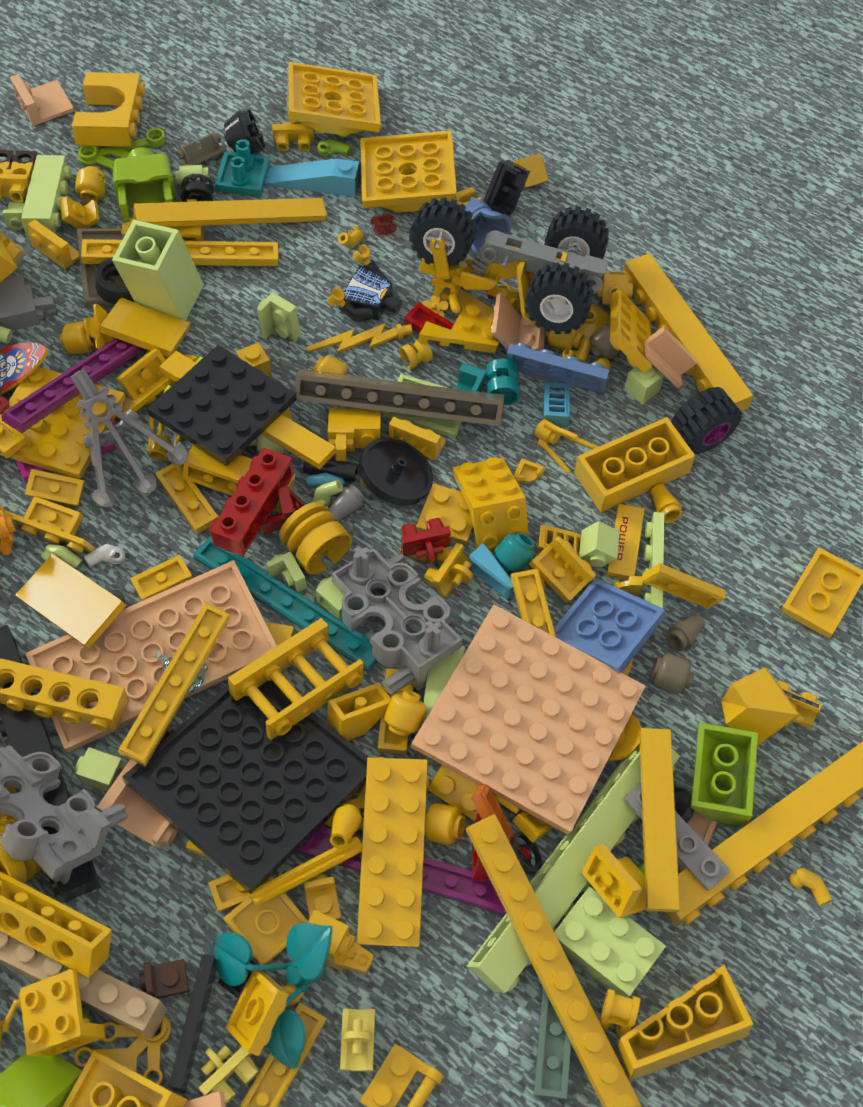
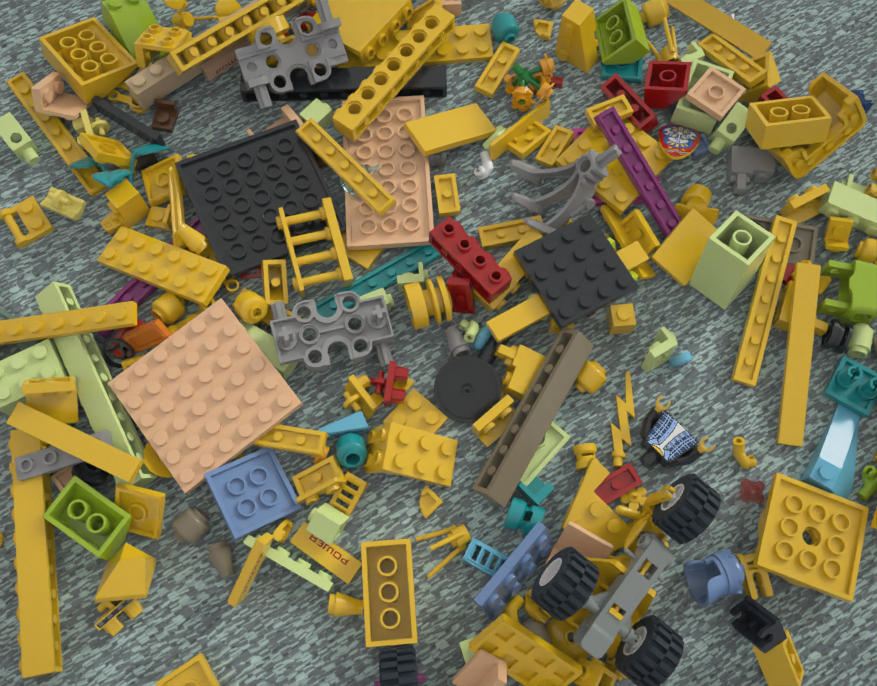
camera: 115 degrees right, 10 degrees up
none -> yellow tile [114,482,166,540]

